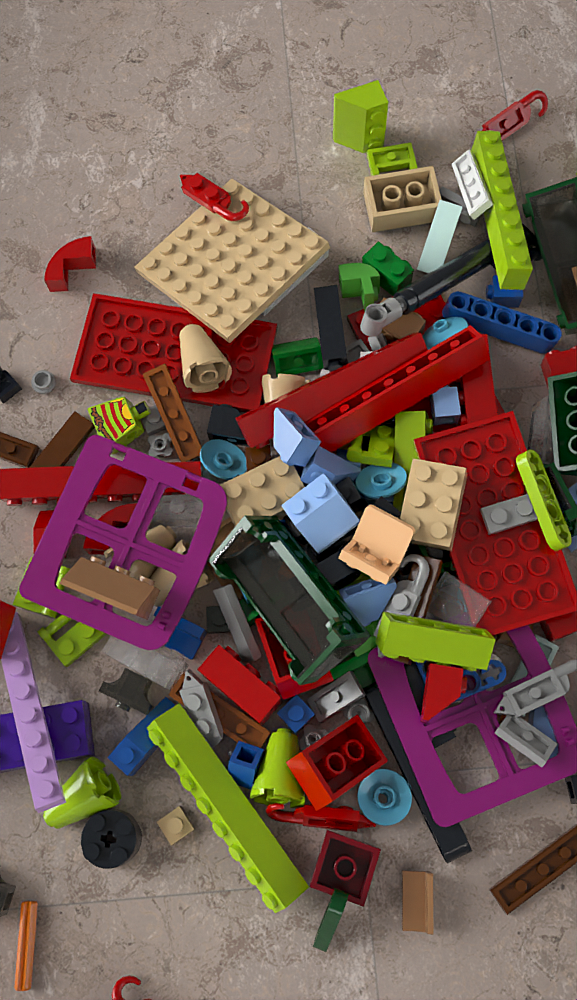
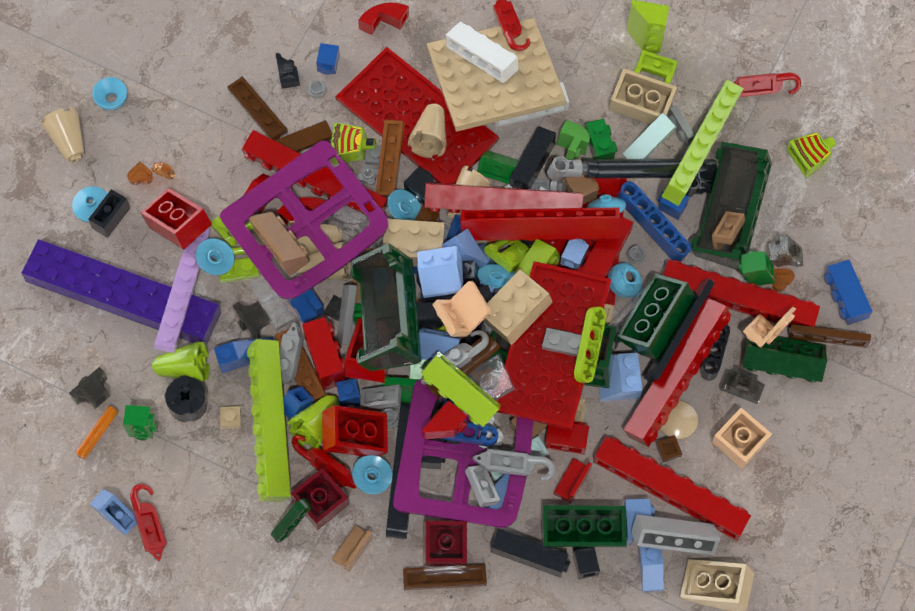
camera: 25 degrees right, 5 degrees down
medium blue slope [274,407,321,467] -> none
white tile [452,149,493,220] -> none
none -> green brick [123,405,158,441]
none -> medium azure dish [195,238,234,276]
none -> blue brick [316,43,340,75]
none -> dark red brick [423,521,467,566]
none -> white brick [446,21,518,83]
none -> medium azure piece [608,263,642,298]
none -> light grey plate [627,245,646,264]

